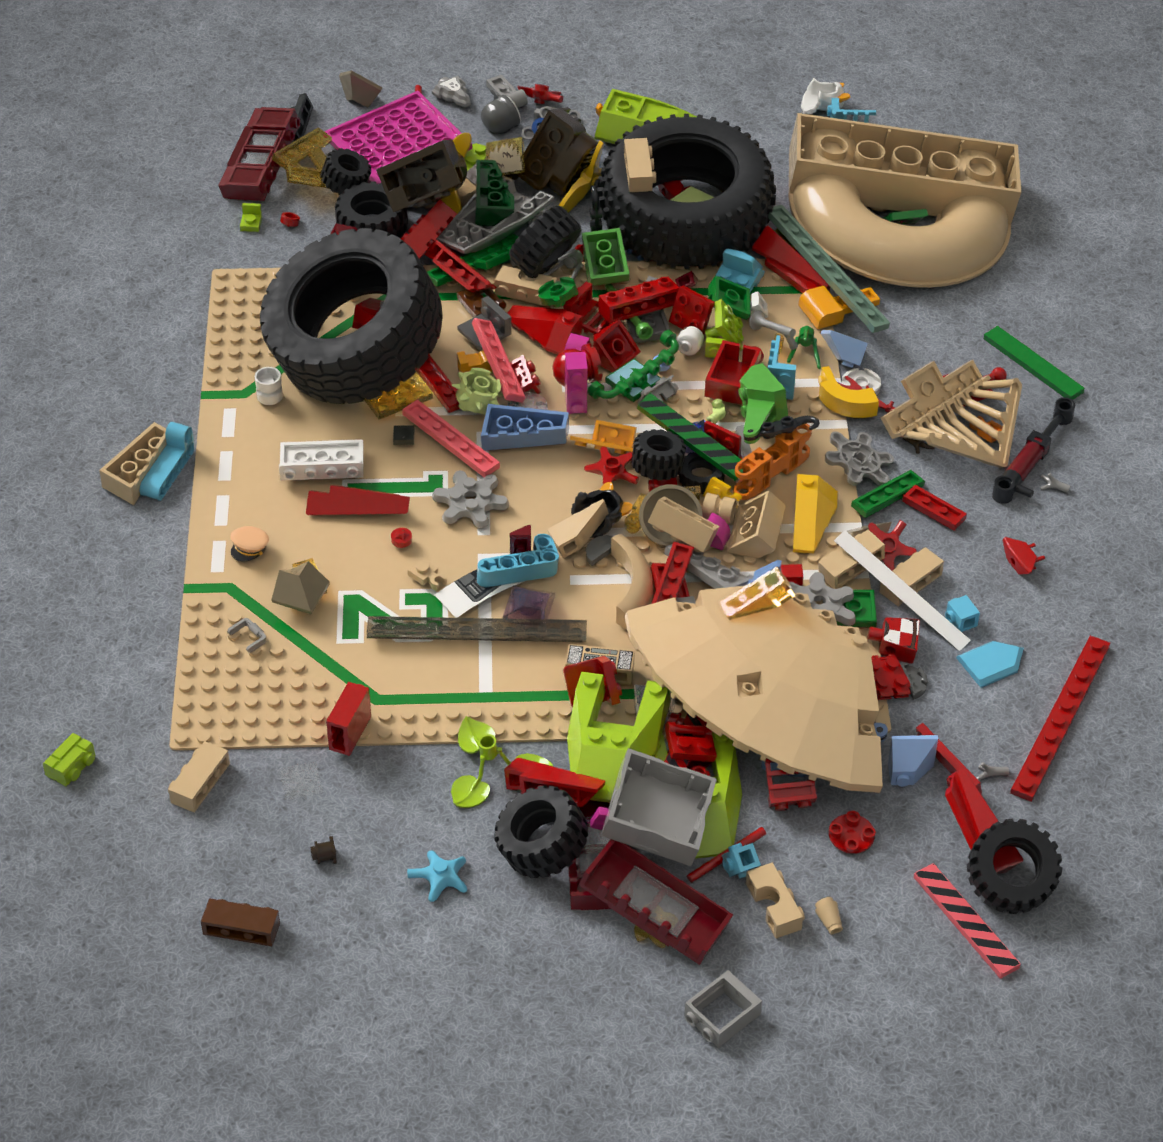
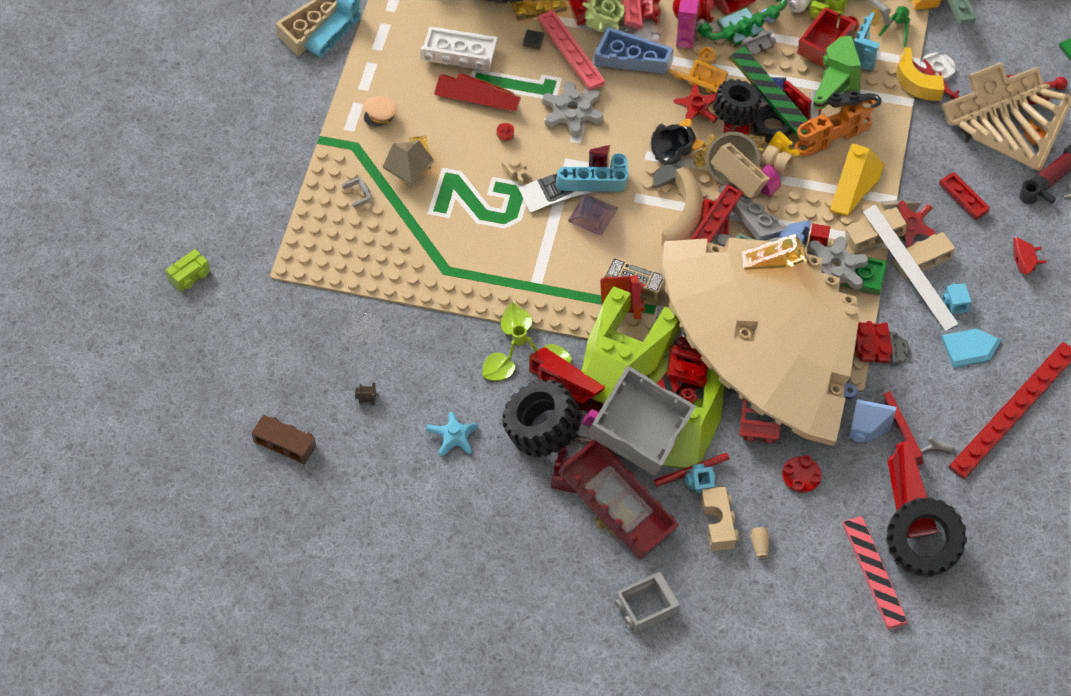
camera: 15 degrees right, 10 degrees up
tan brick [168,741,230,813] -> none
red brick [326,682,372,756] -> none
clear smoke plate [367,616,587,642] -> none
tan slope [547,499,609,558] -> none
yellowish green arm [706,399,726,424] -> none
tan slope [727,490,786,558] -> none
light blue slope [821,330,868,368] -> none
light grey plate [825,432,894,486] -> none
green tile [851,470,925,518] -> none
torso [867,617,920,664] -> none
none -> light orange tile [698,47,716,64]

